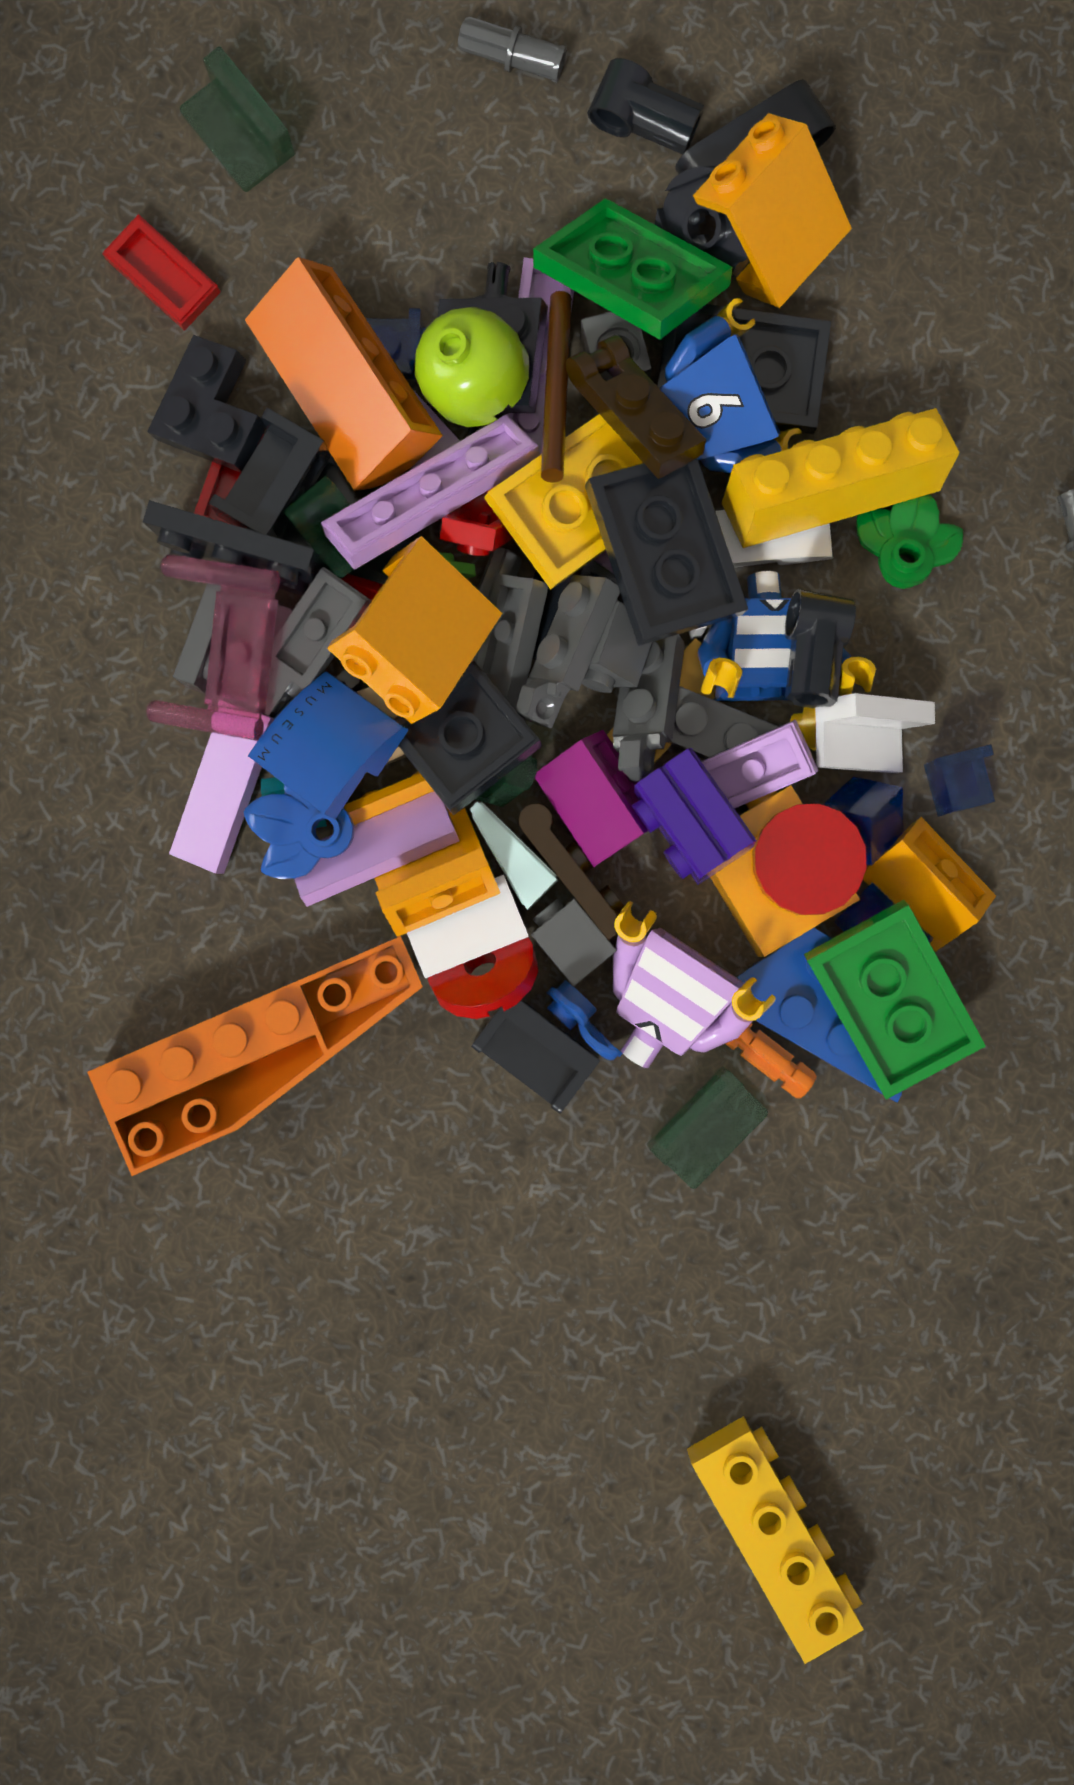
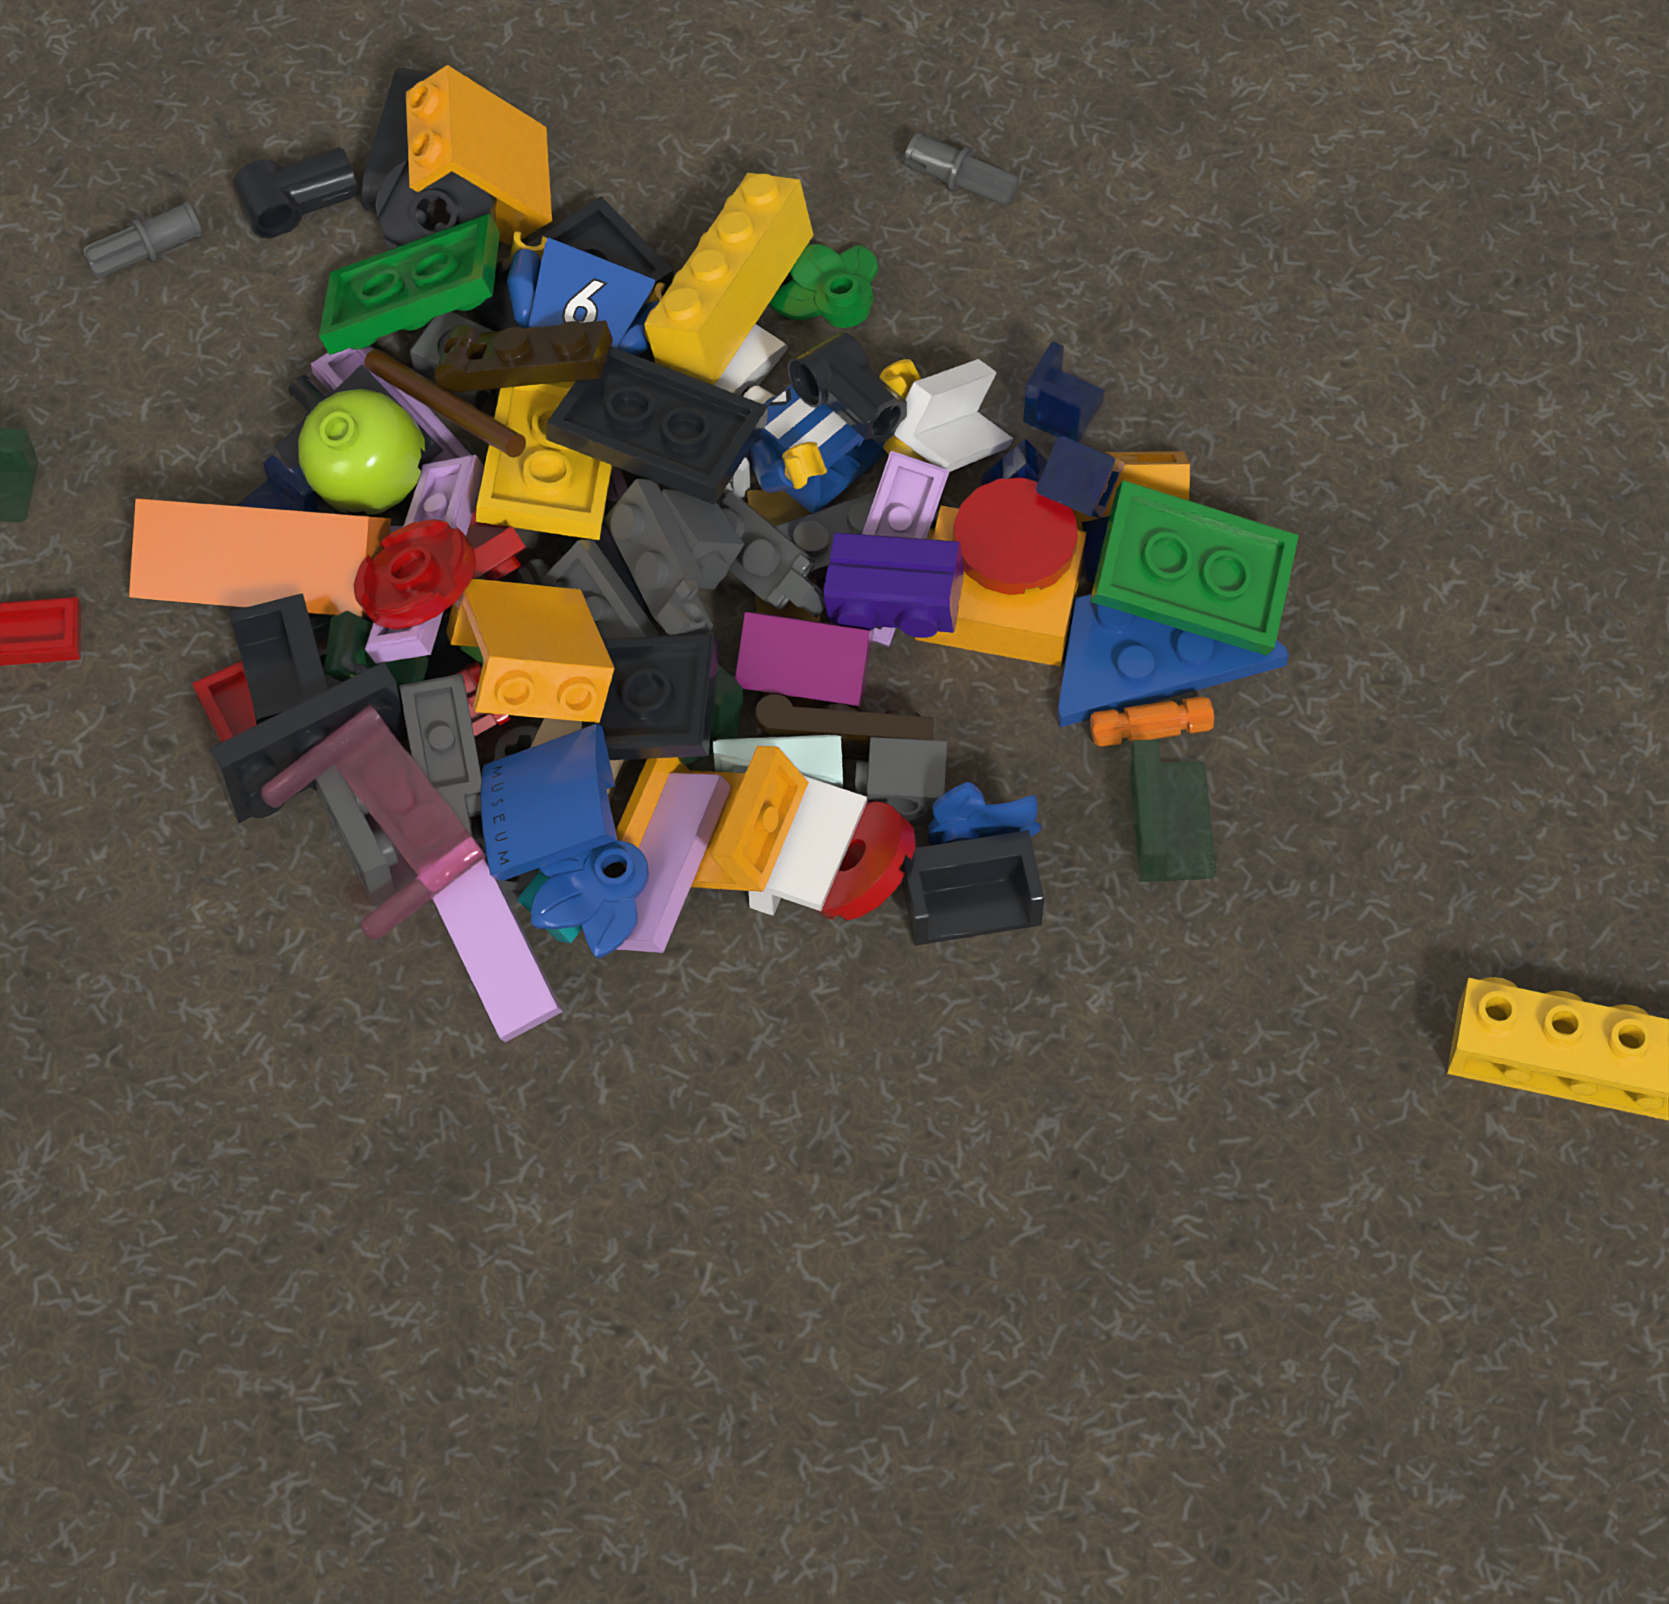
camera: 45 degrees left, 25 degrees down
orange wedge [87,936,423,1176] -> none
black plate [147,335,266,472] -> none
torso [613,901,776,1068] -> none
none -> red tile [353,519,477,630]
none -> clear blue bracket [1036,436,1126,518]

